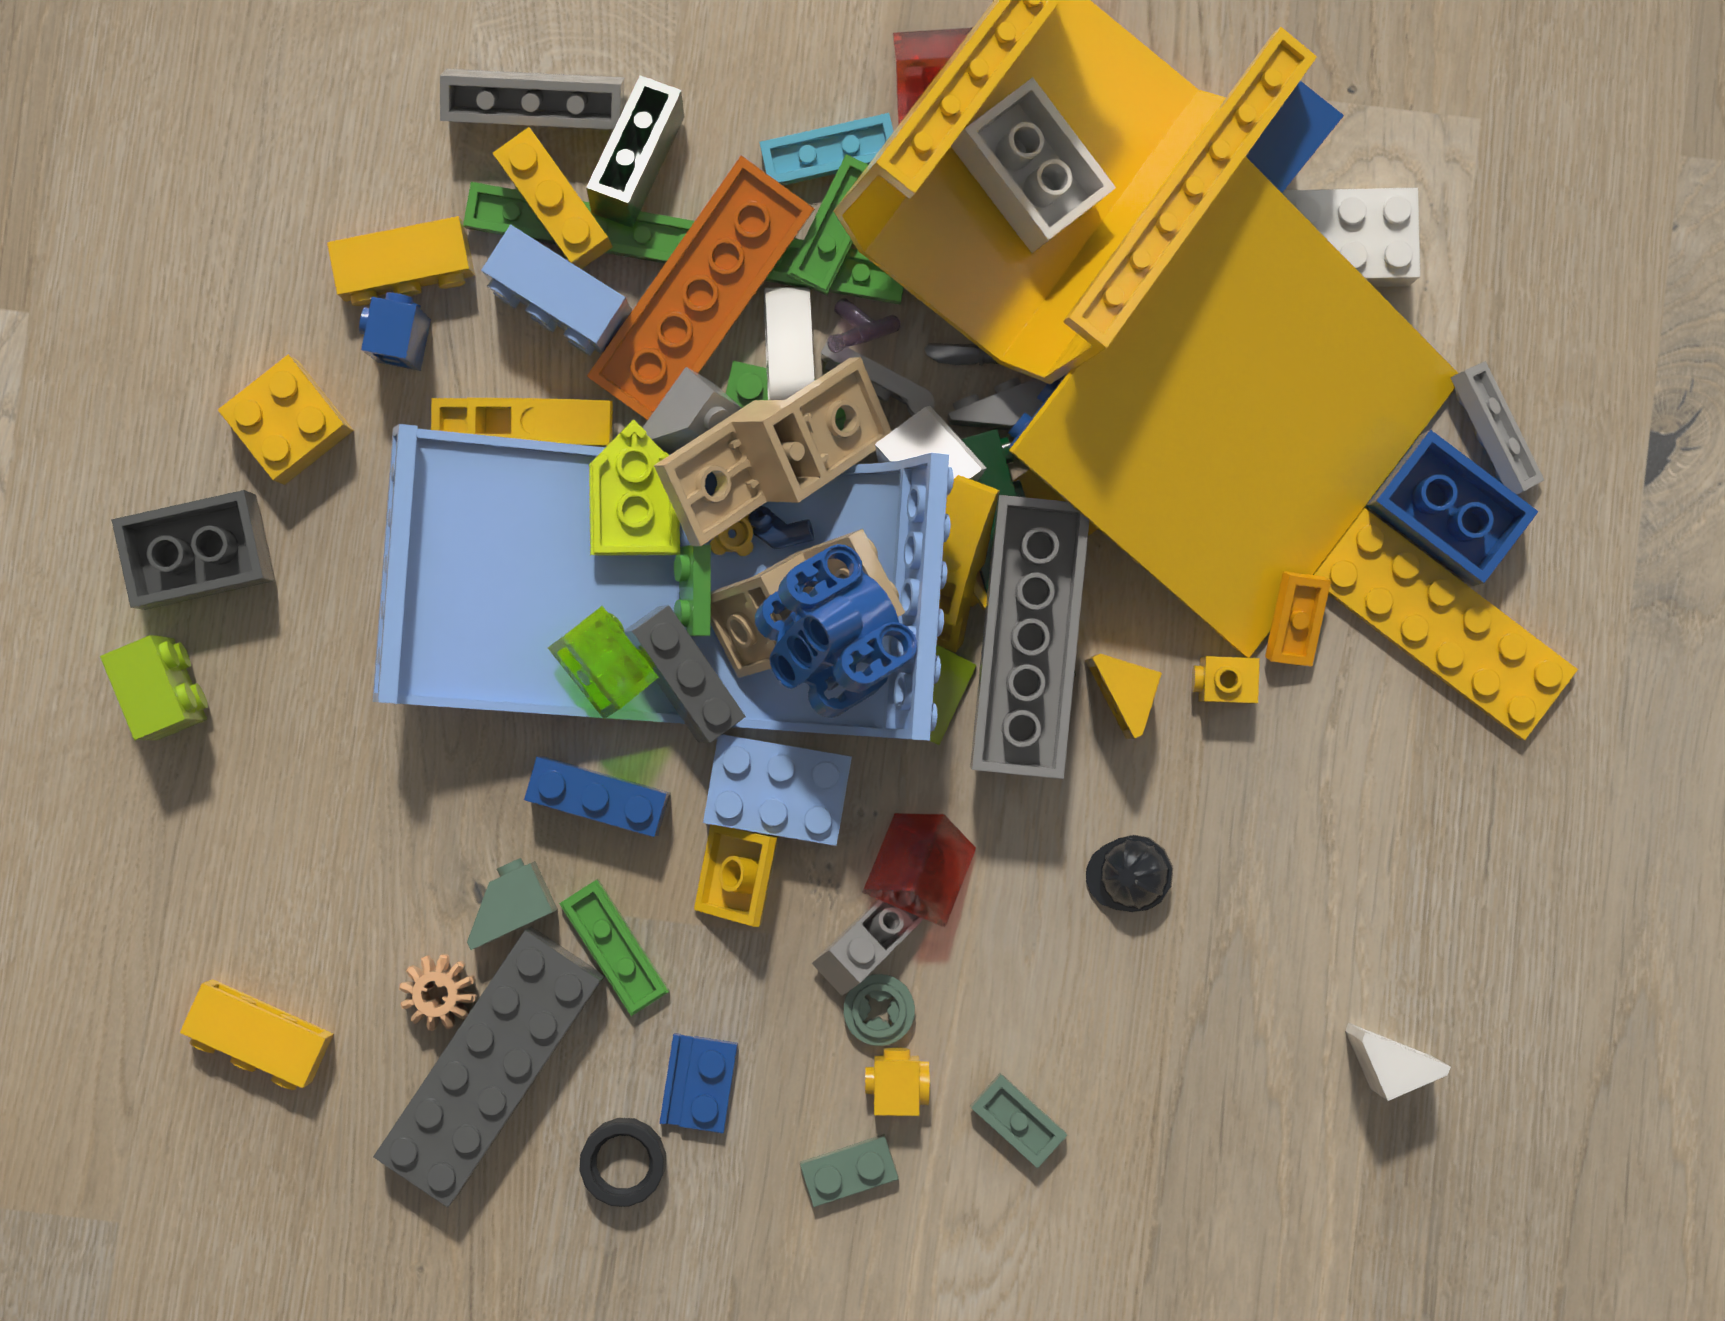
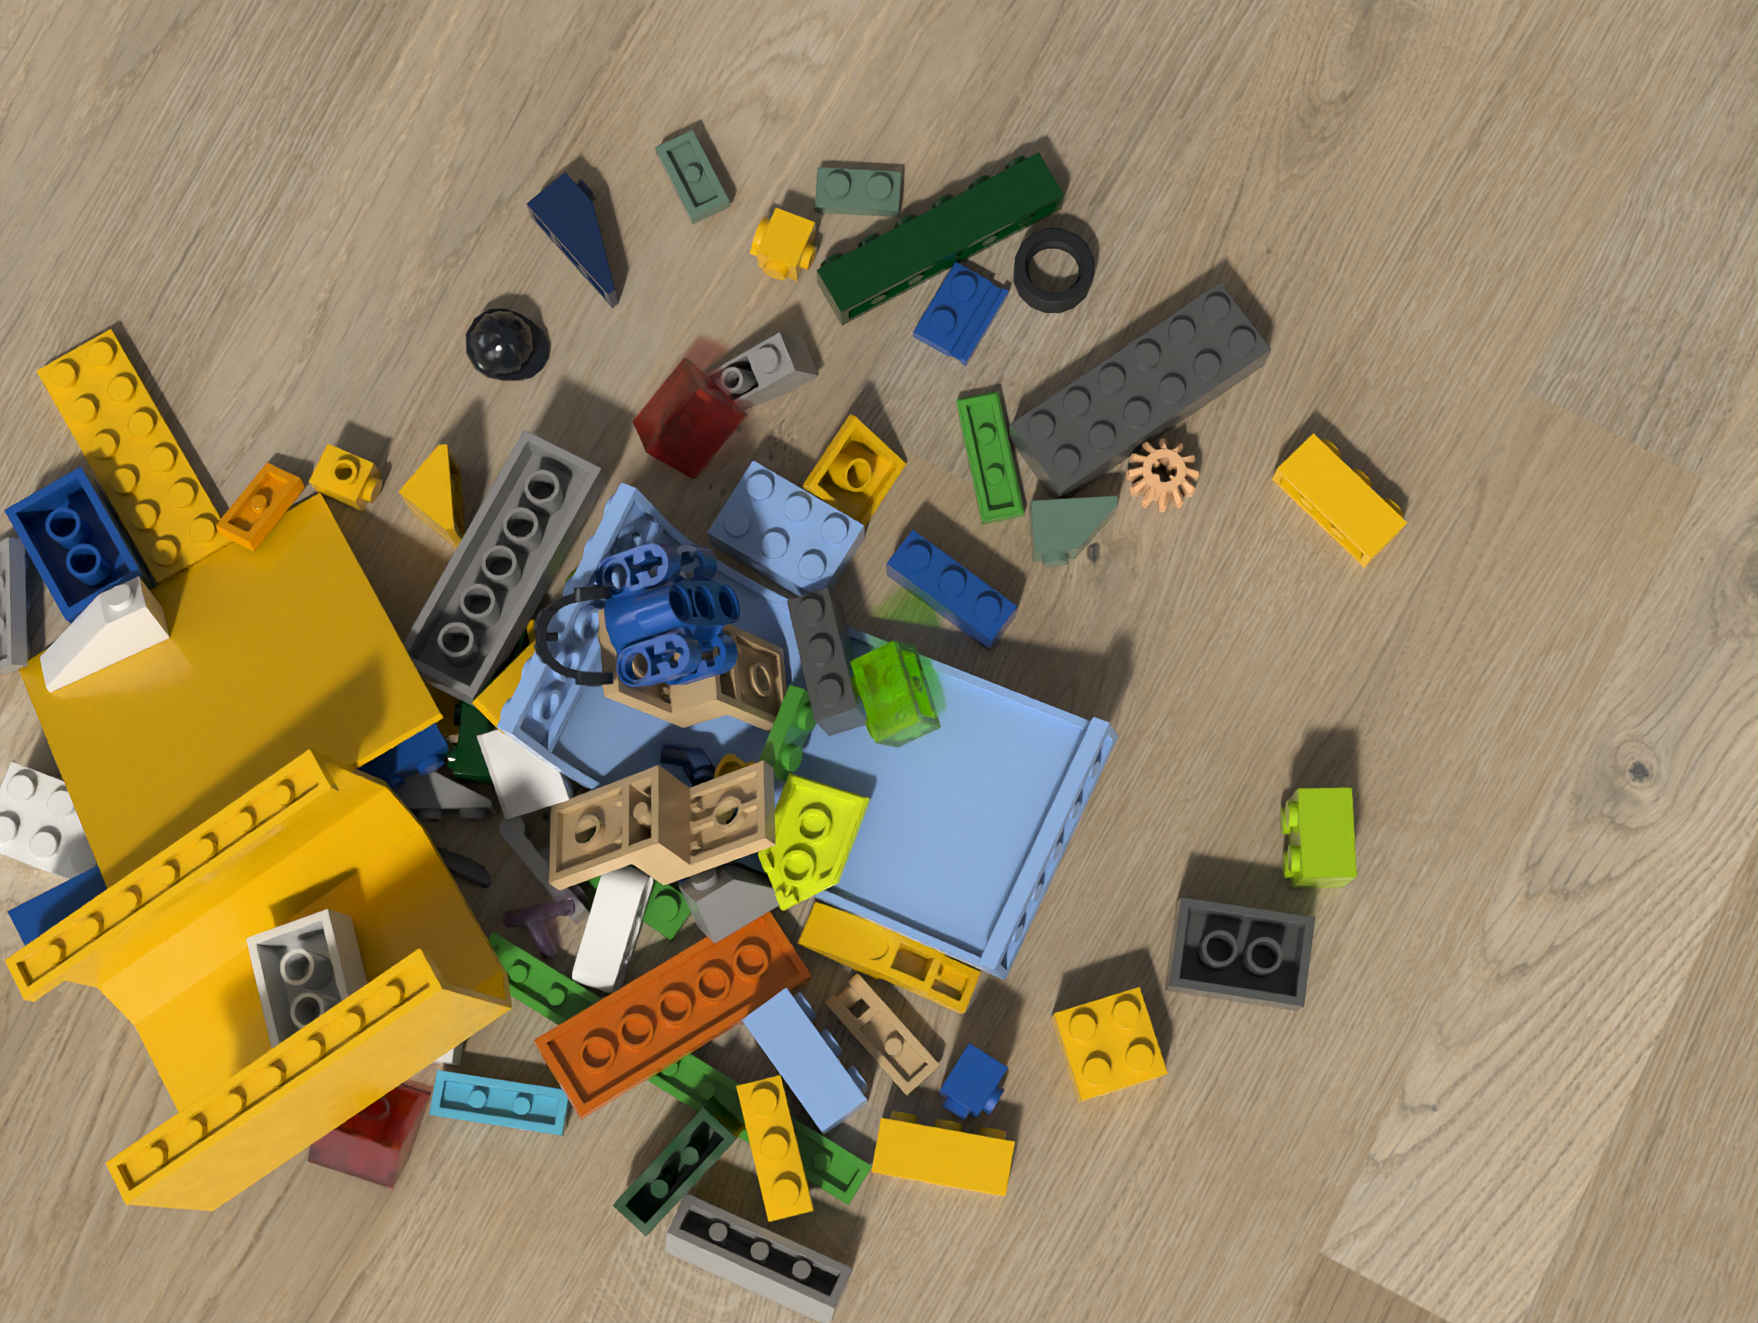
camera: 155 degrees left, 10 degrees down
bright green tile [787,154,868,296] -> none
sand green gear [844,974,915,1046] -> none
white slope [1345,1023,1451,1101] -> none
none -> white slope [40,576,170,693]
none -> dark blue slope [526,172,619,308]
none -> black piece [533,584,614,687]
none -> dark green brick [816,152,1064,326]
none -> tan plate [824,973,940,1096]

